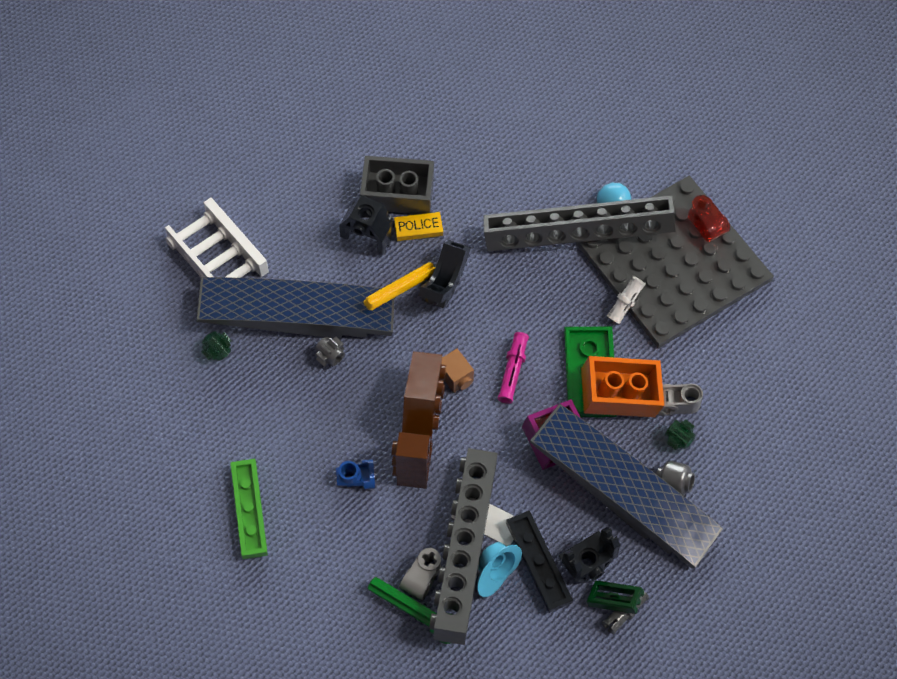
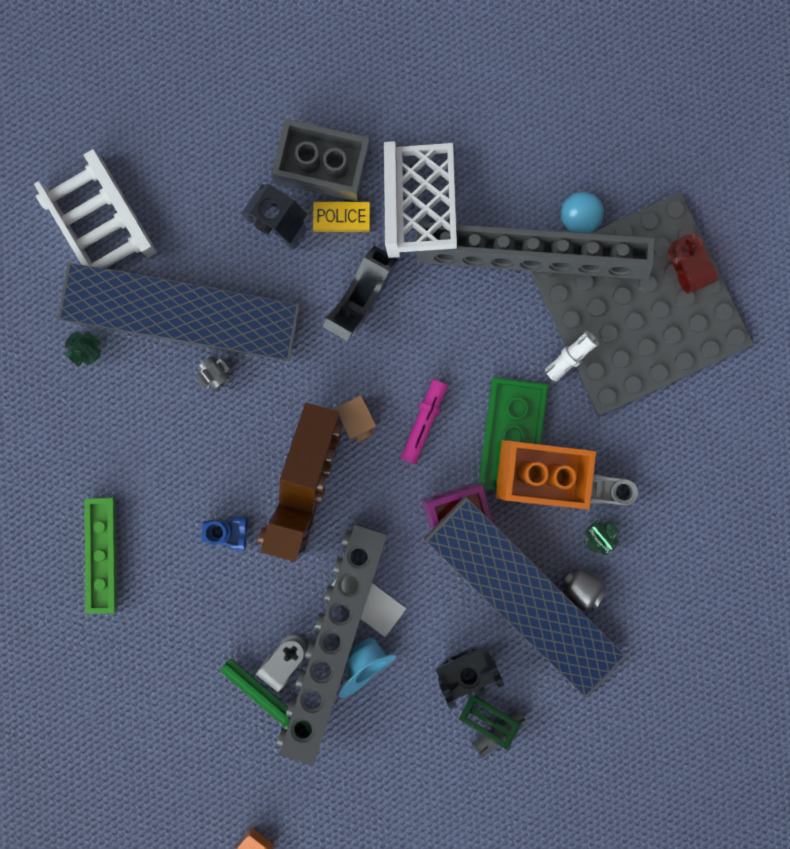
camera: 10 degrees right, 25 degrees up
yellow axle [364,262,436,310] -> none
black plate [506,510,573,613] -> none
none -> white fence [384,141,457,258]

